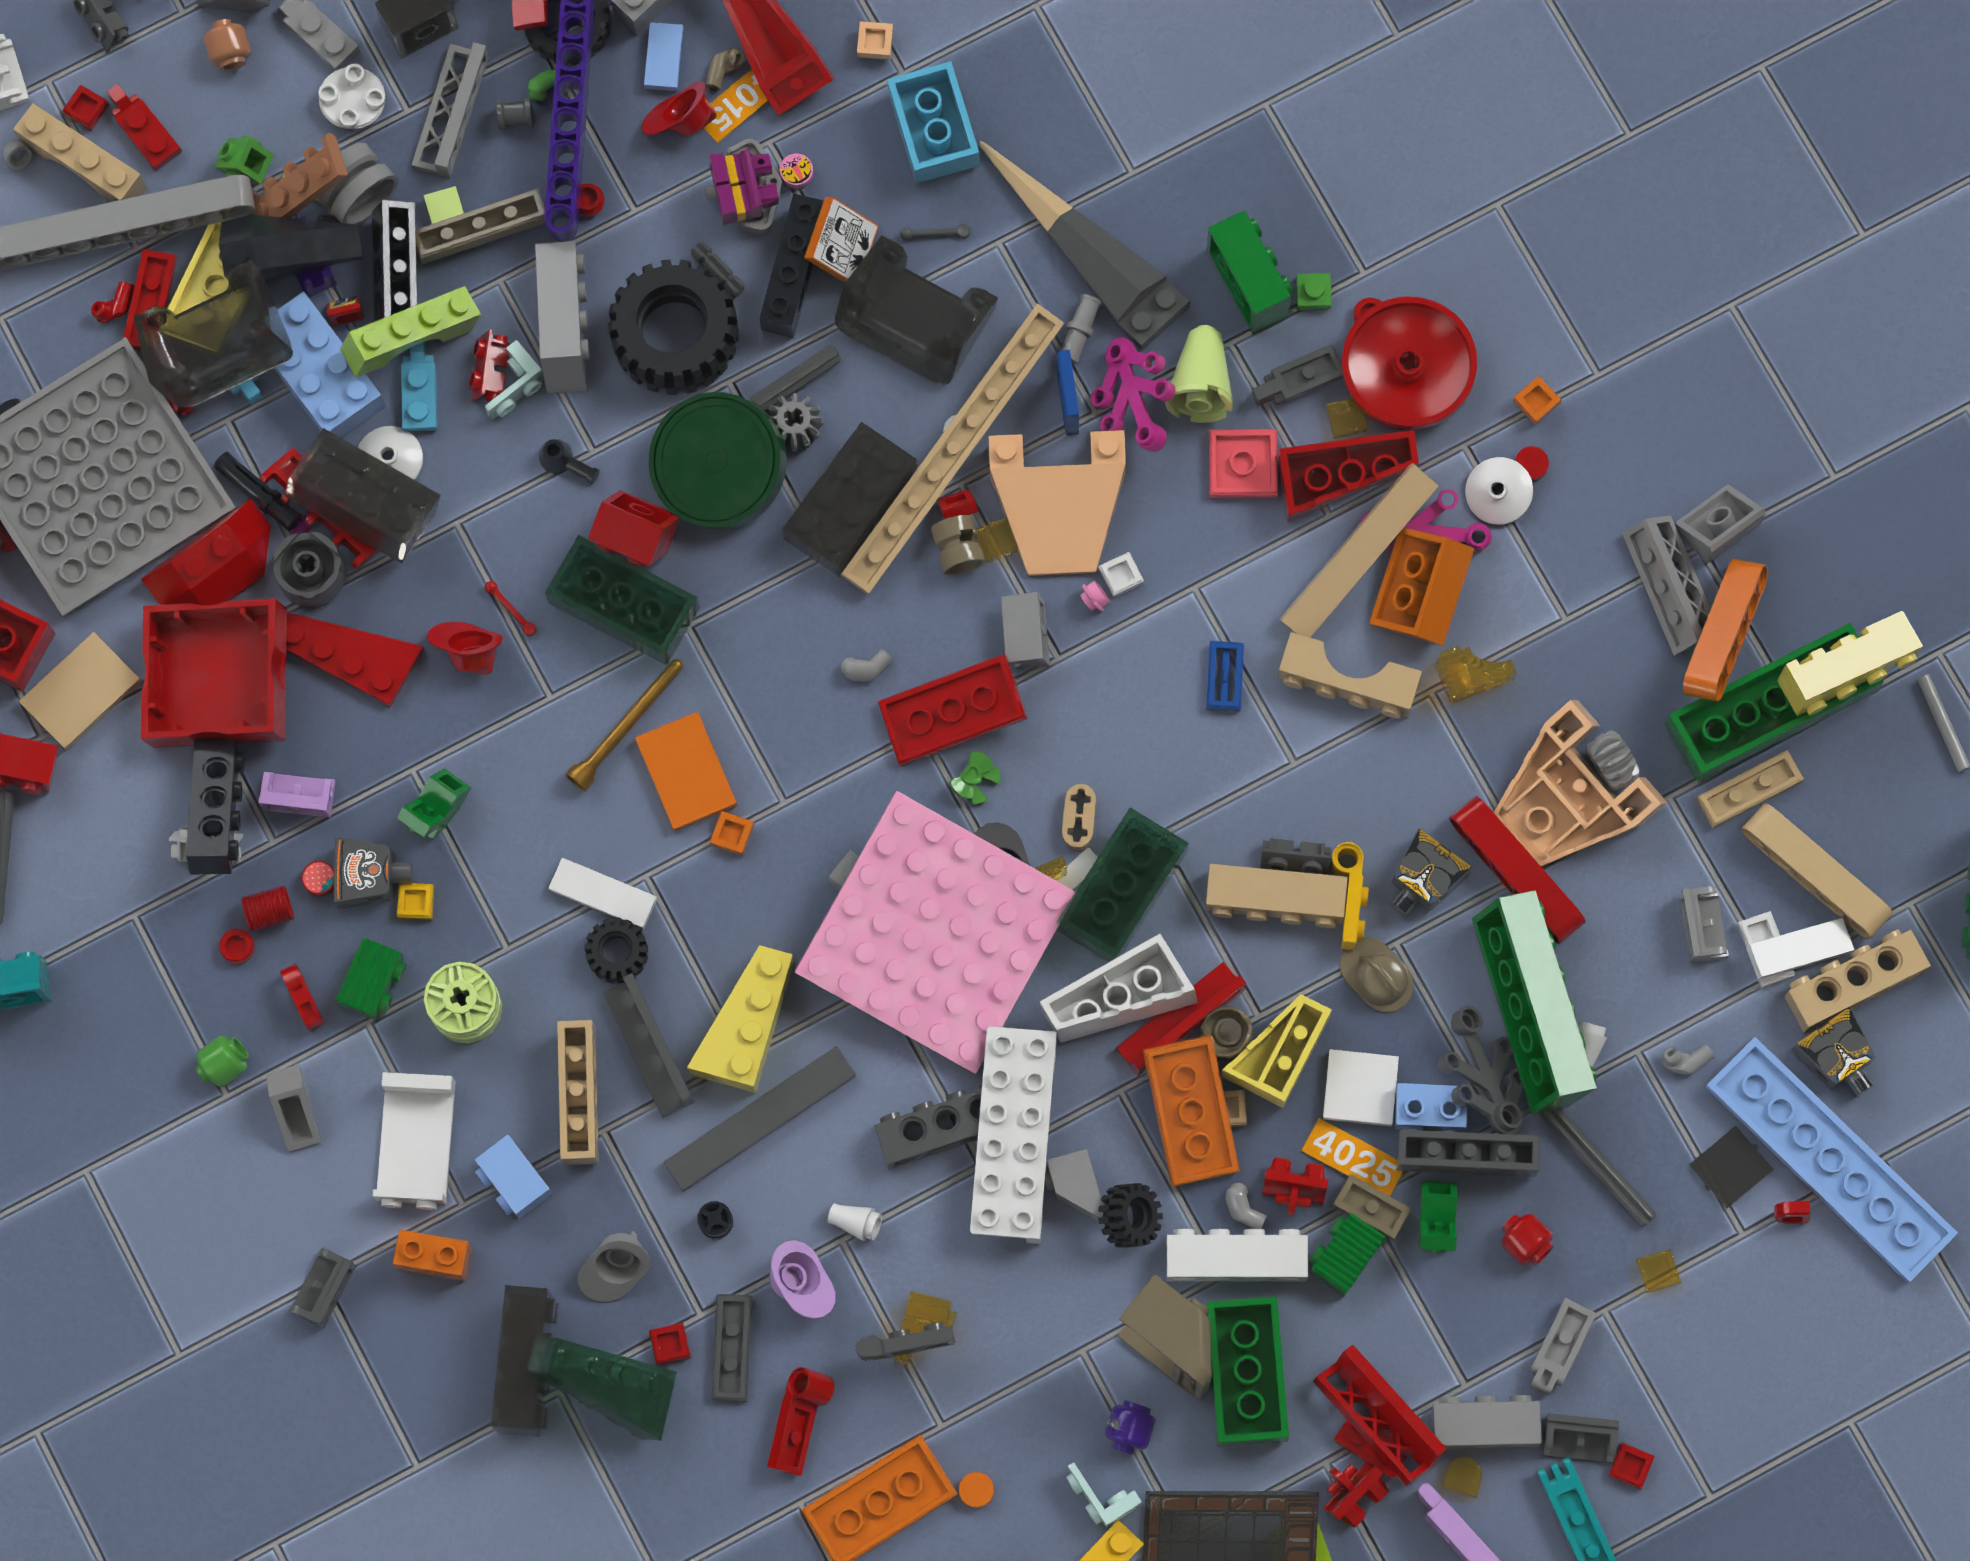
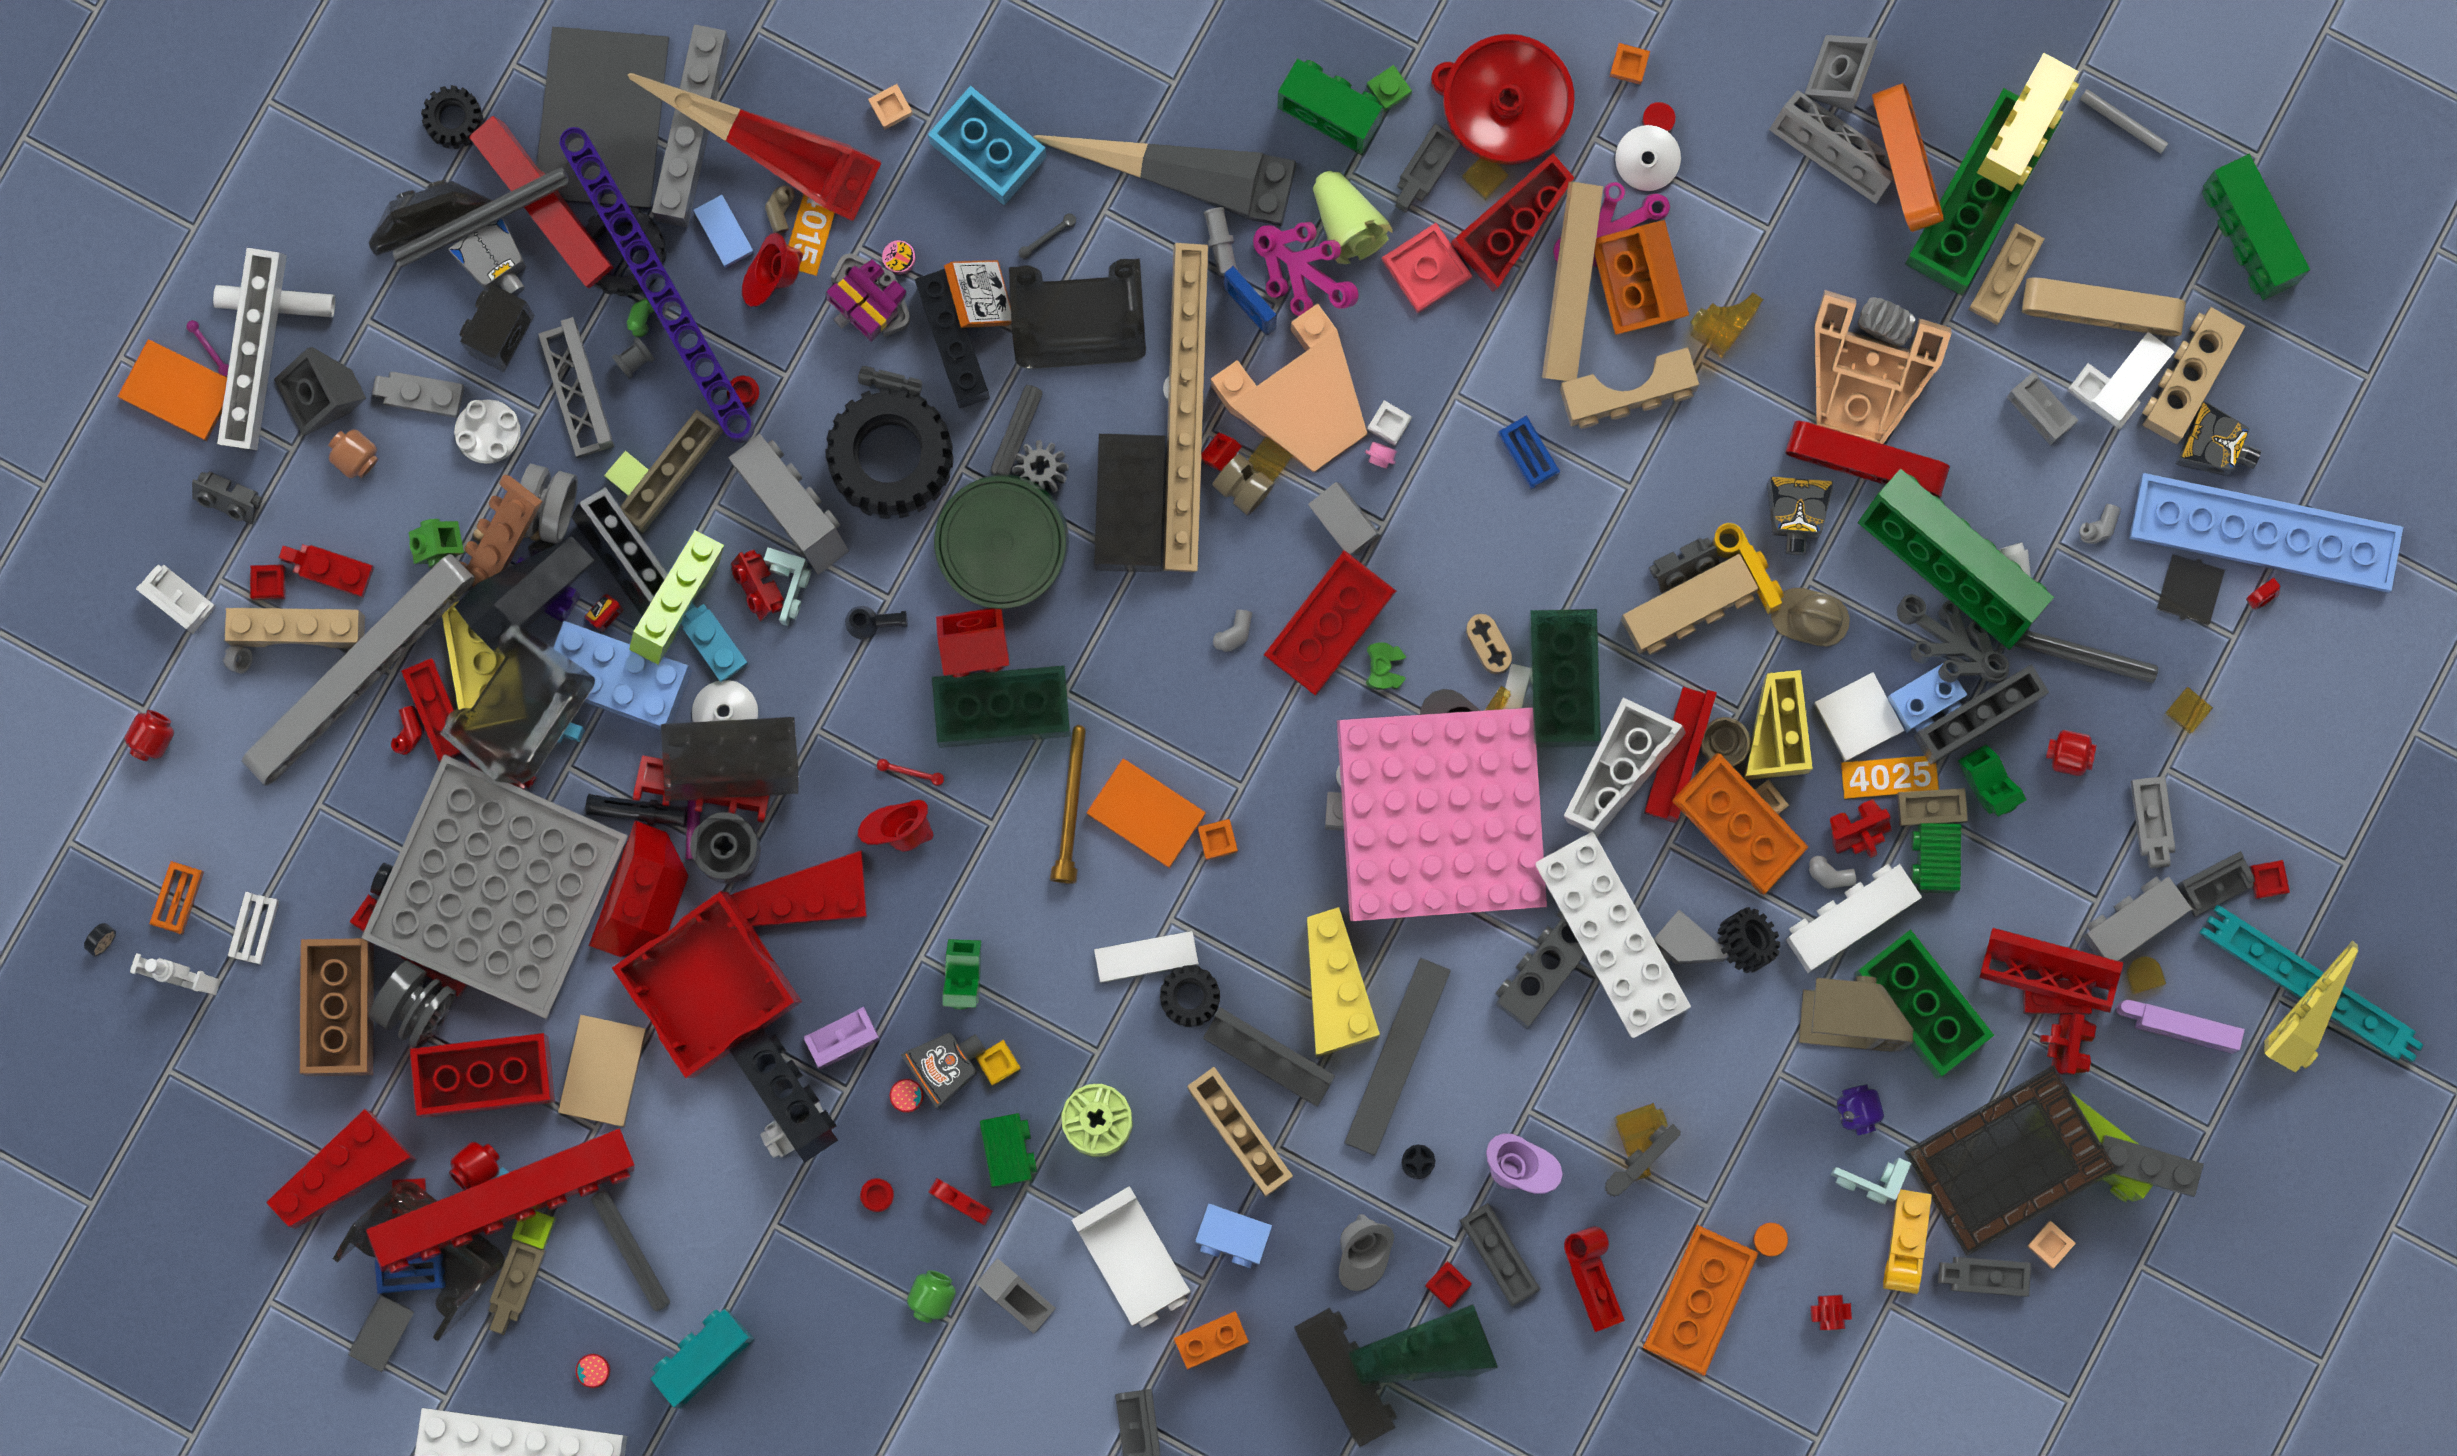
camera: 35 degrees left, 5 degrees up
red piece [241,885,294,932] -> none
white cone [828,1203,882,1241] -> none

